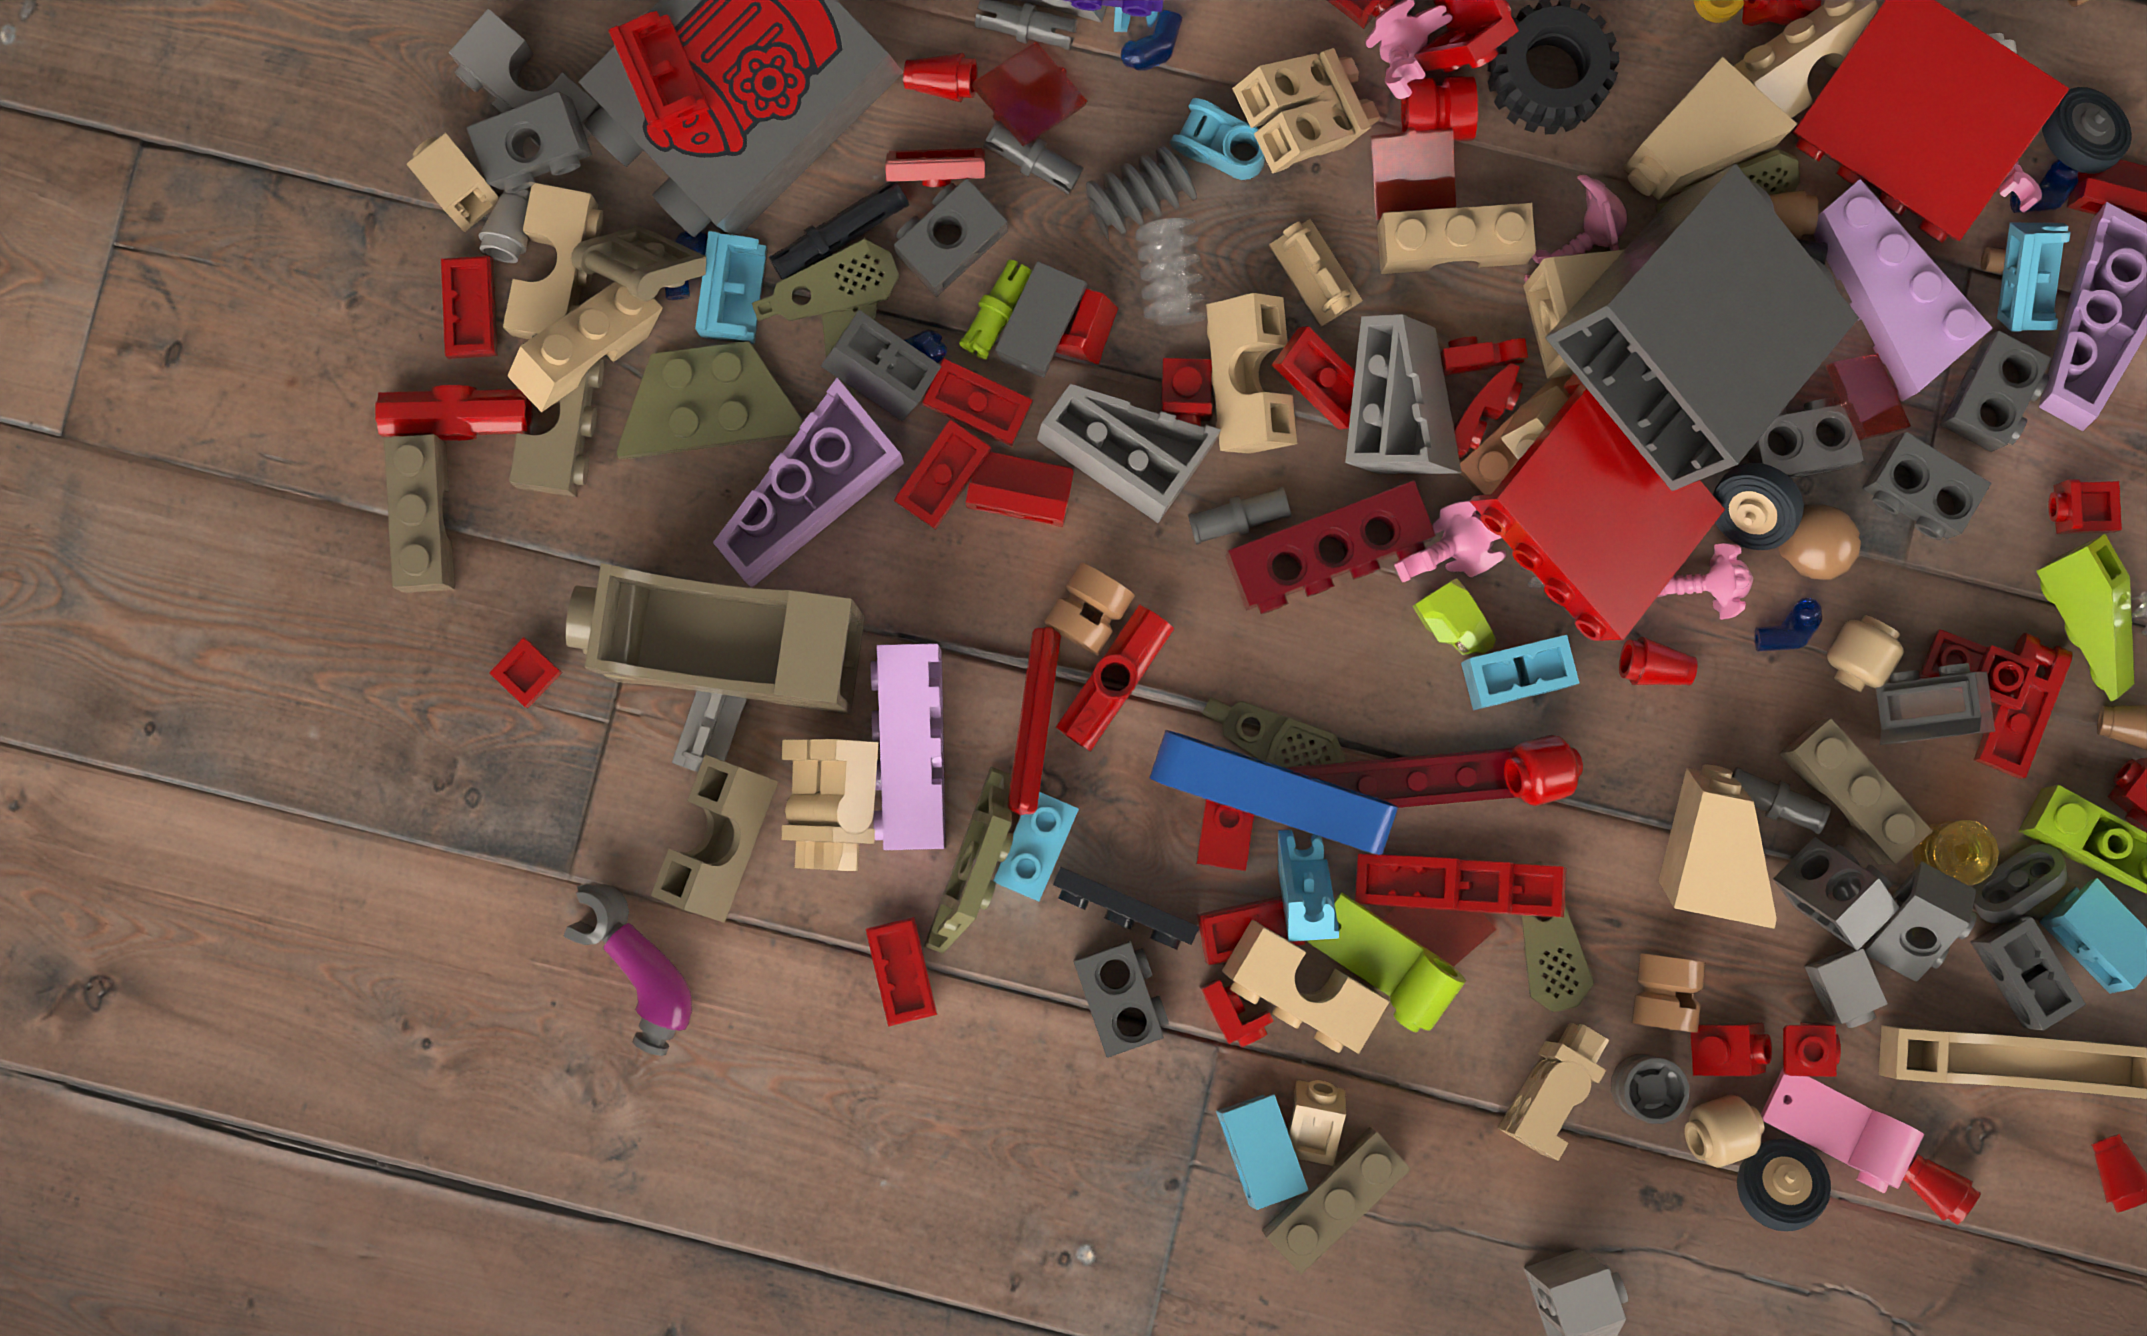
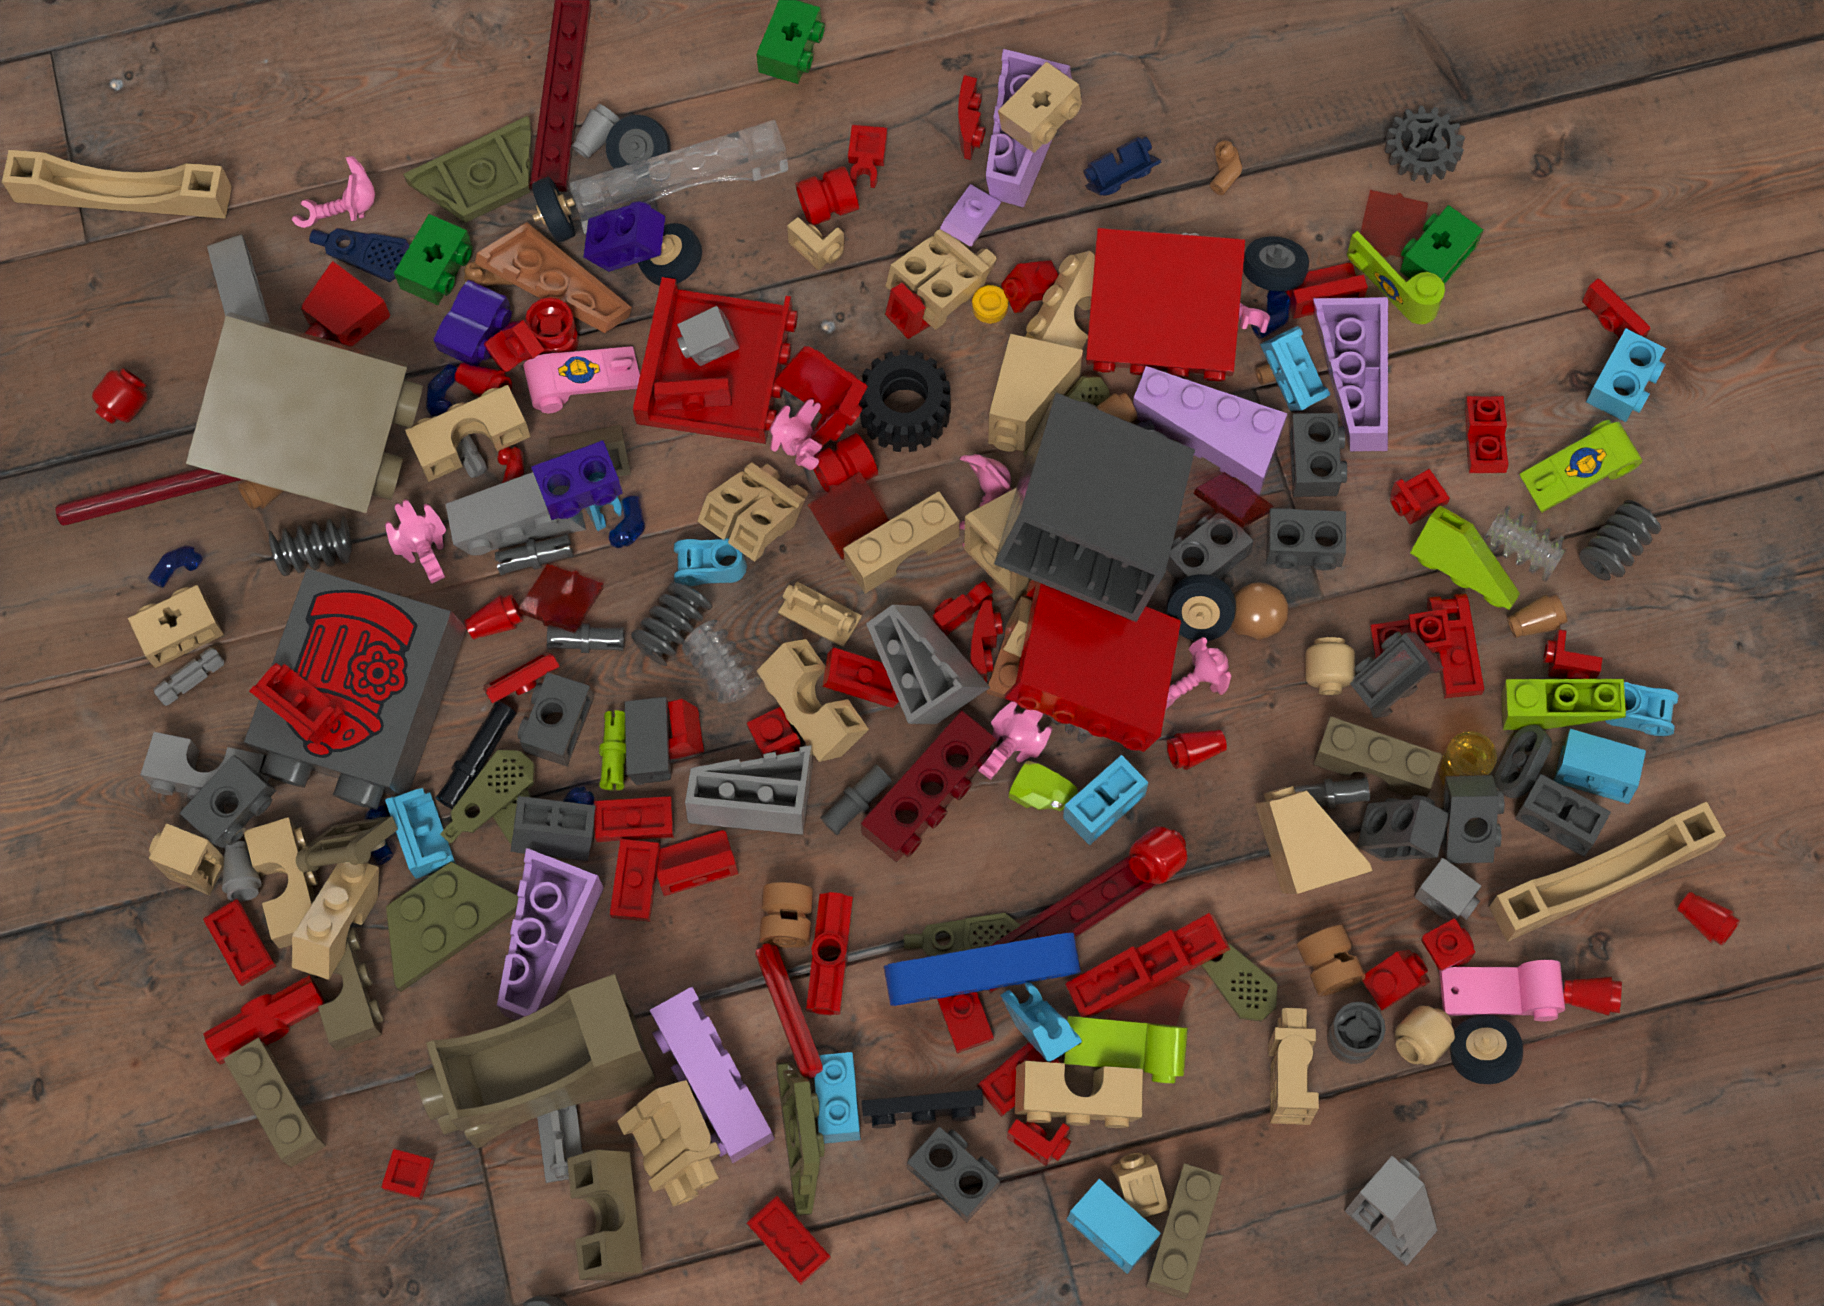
camera: 20 degrees left, 15 degrees down
clear blue arm [1754,598,1822,652] -> none

